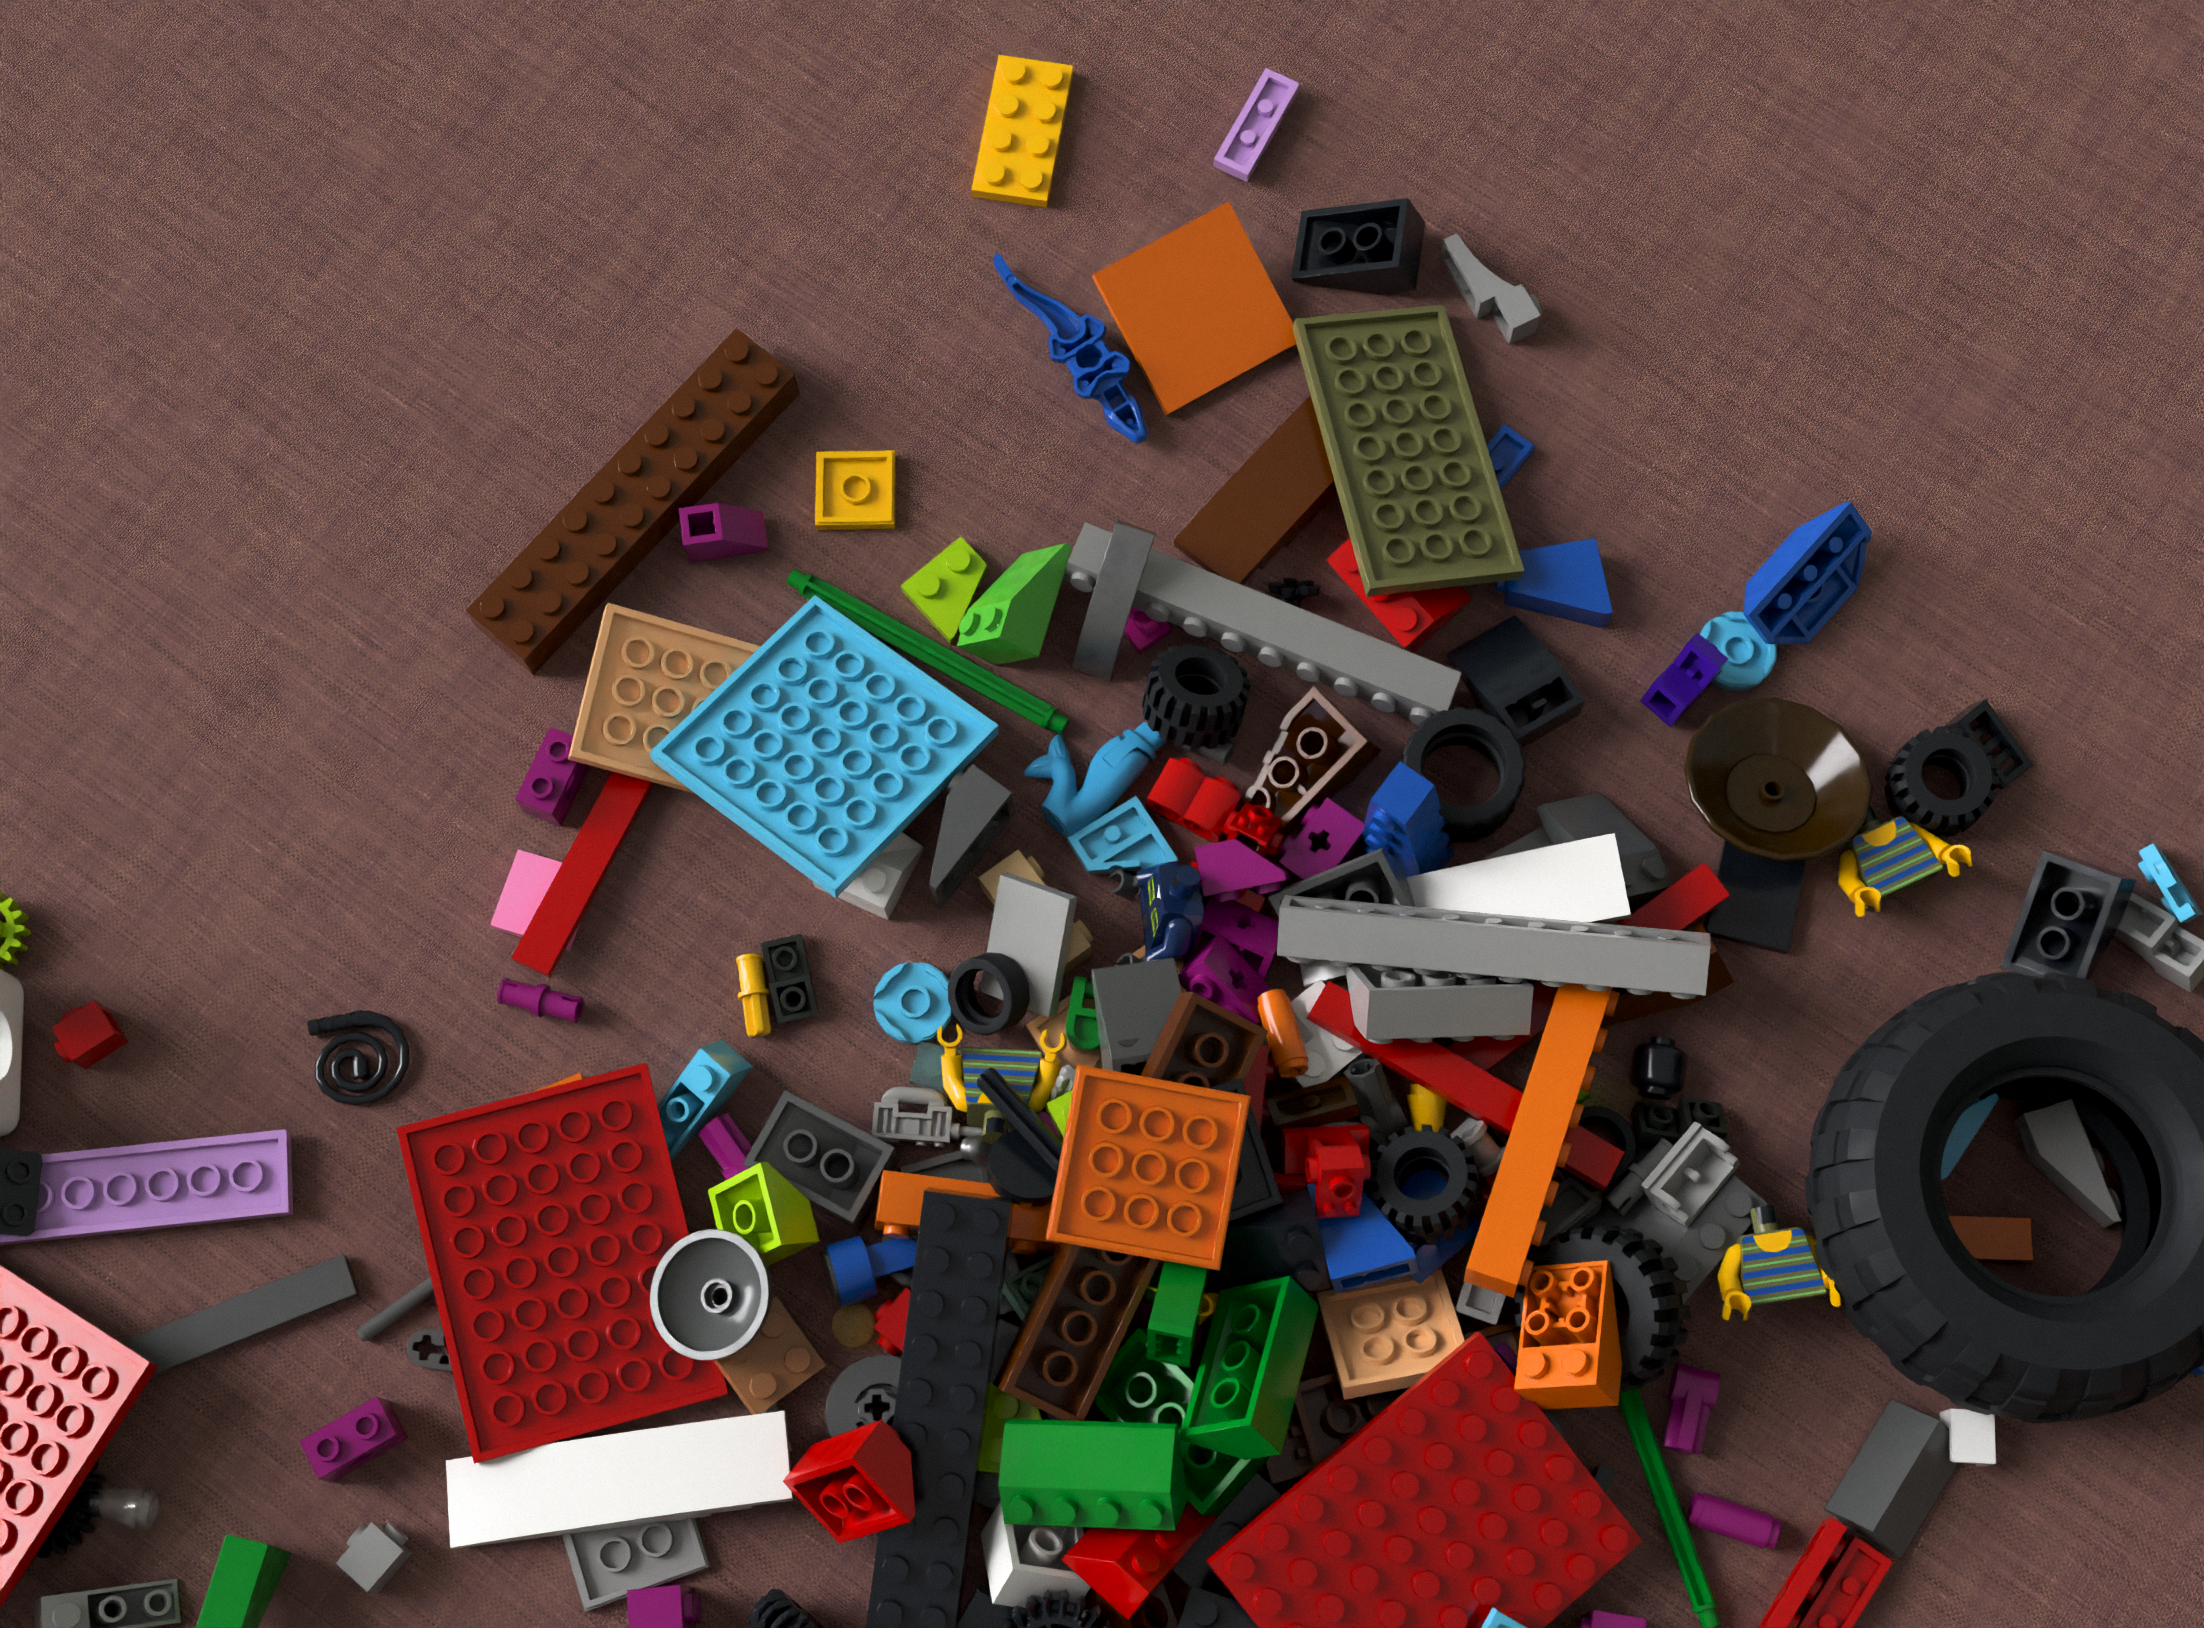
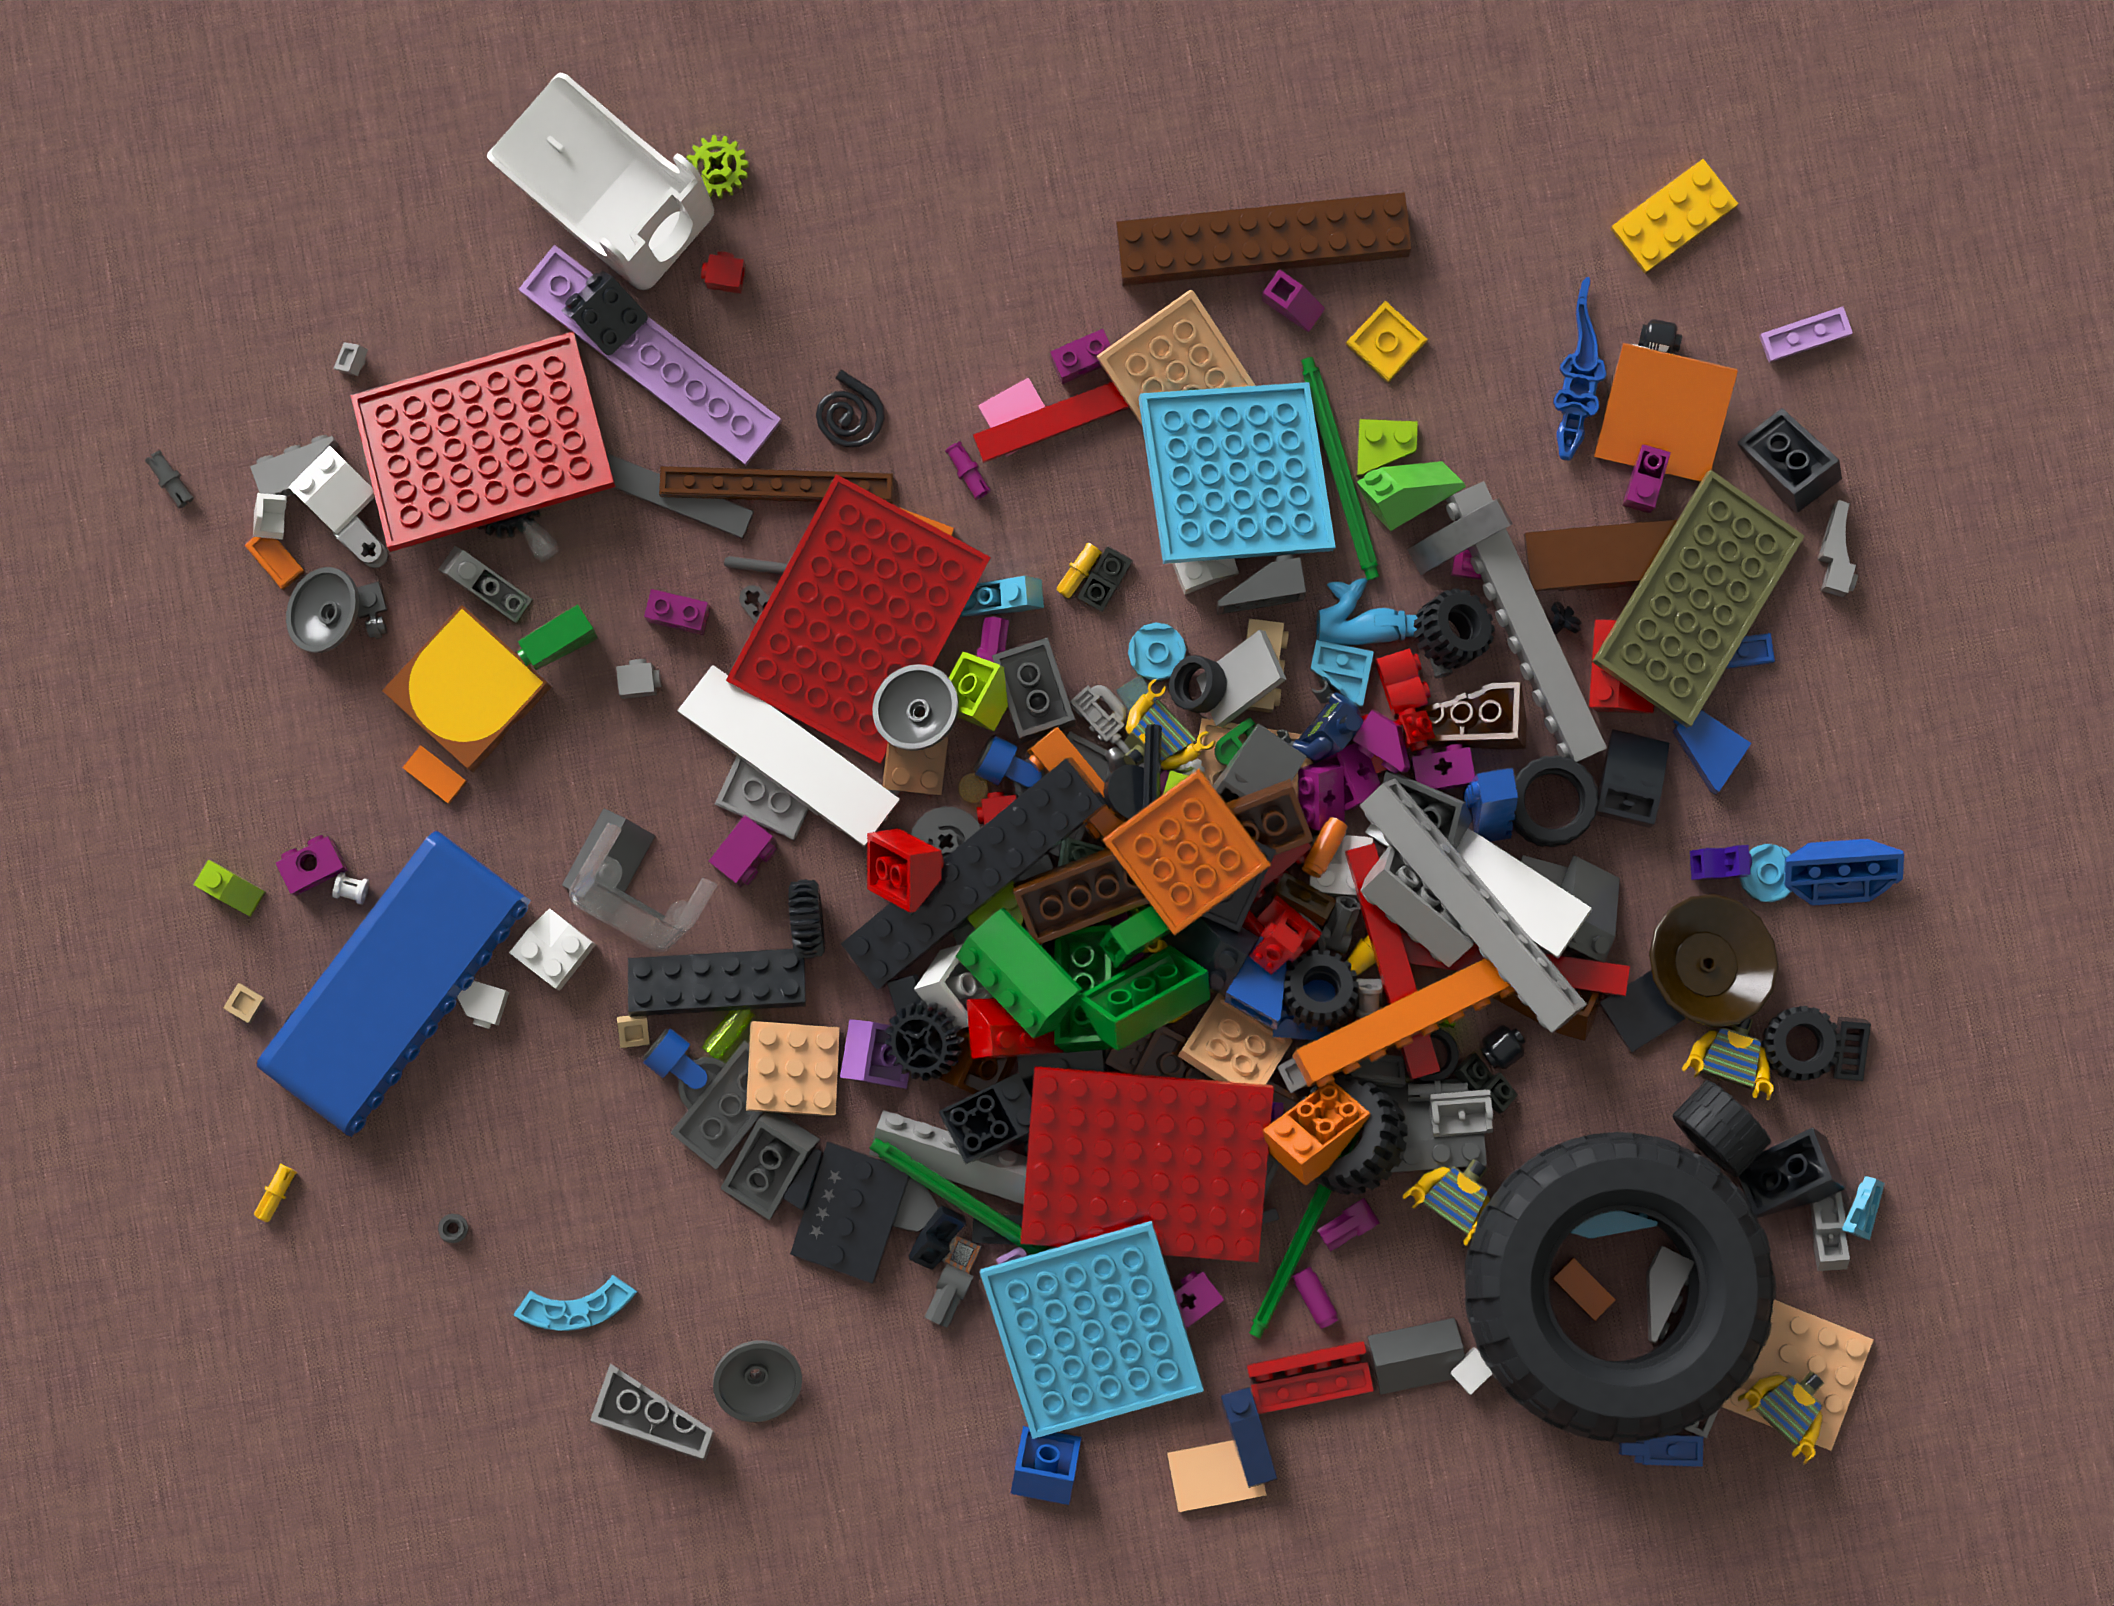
camera: 45 degrees right, 10 degrees up
none -> reddish brown tile [659,466,893,504]
none -> magenta slope [1622,444,1671,513]
none -> black head [1638,319,1683,354]
none -> black tyre [1672,1081,1771,1177]

